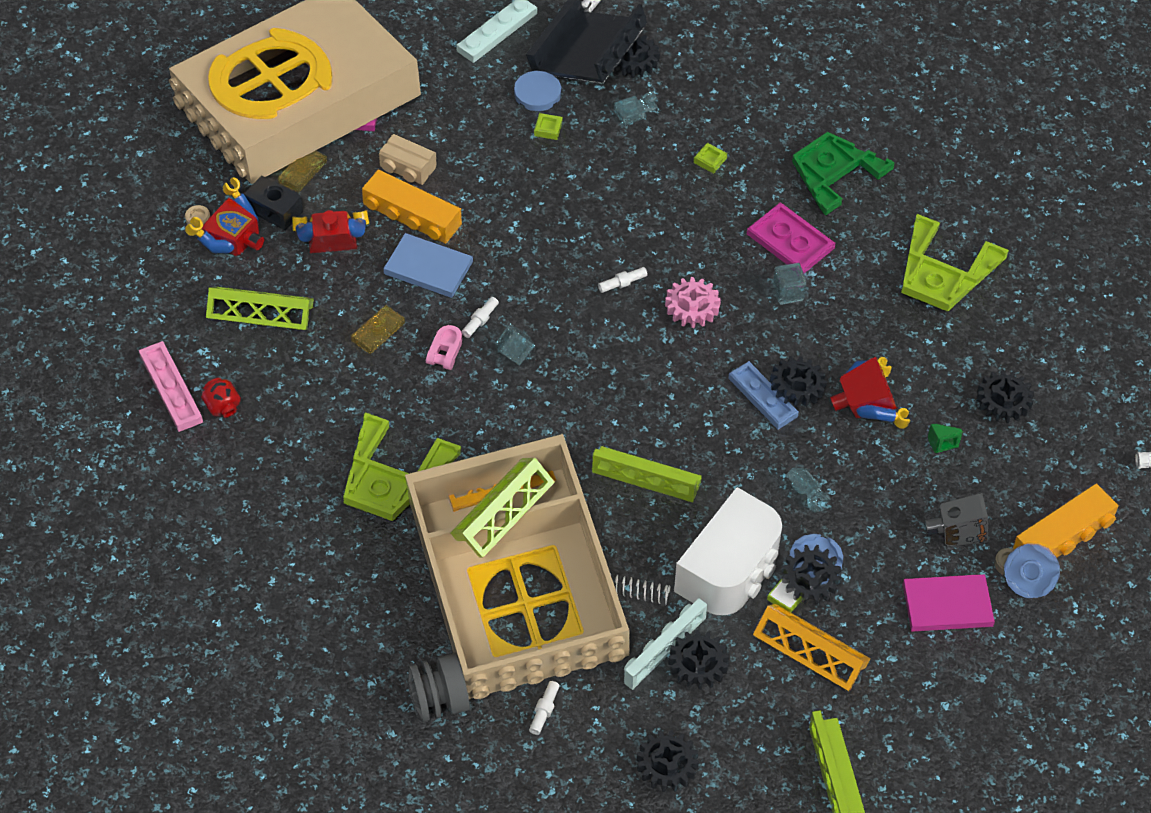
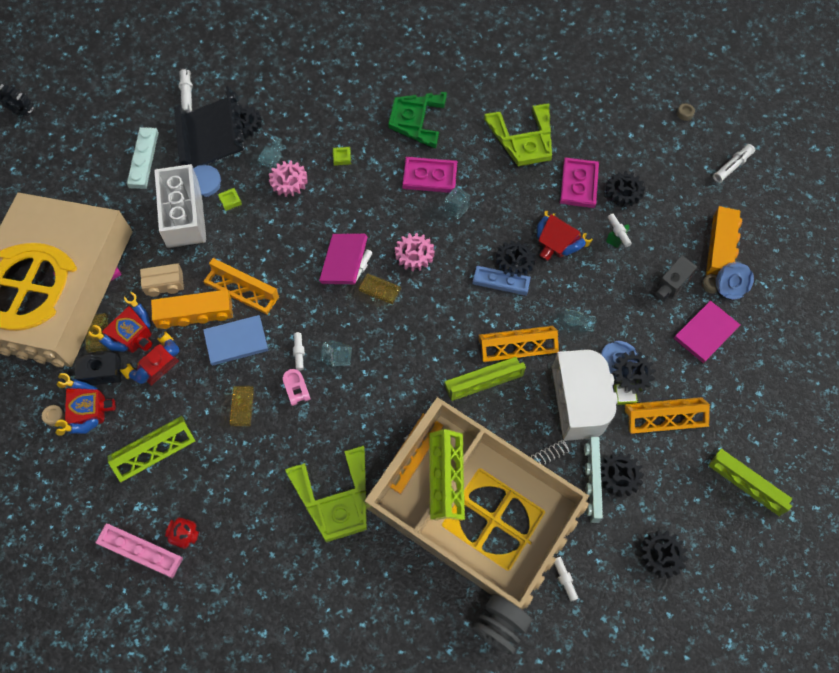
camera: 40 degrees left, 10 degrees up
none -> torso [88,292,152,353]
none -> white brick [155,164,206,248]
none -> light orange fence [203,258,279,315]
none -> bright pink gear [269,161,308,197]
none -> dark pink tile [319,234,368,284]
none -> clear yellow plate [359,273,401,305]
none -> light orange fence [479,326,559,362]
none -> dark pink tile [560,158,599,208]
none -> white bar [607,214,632,247]

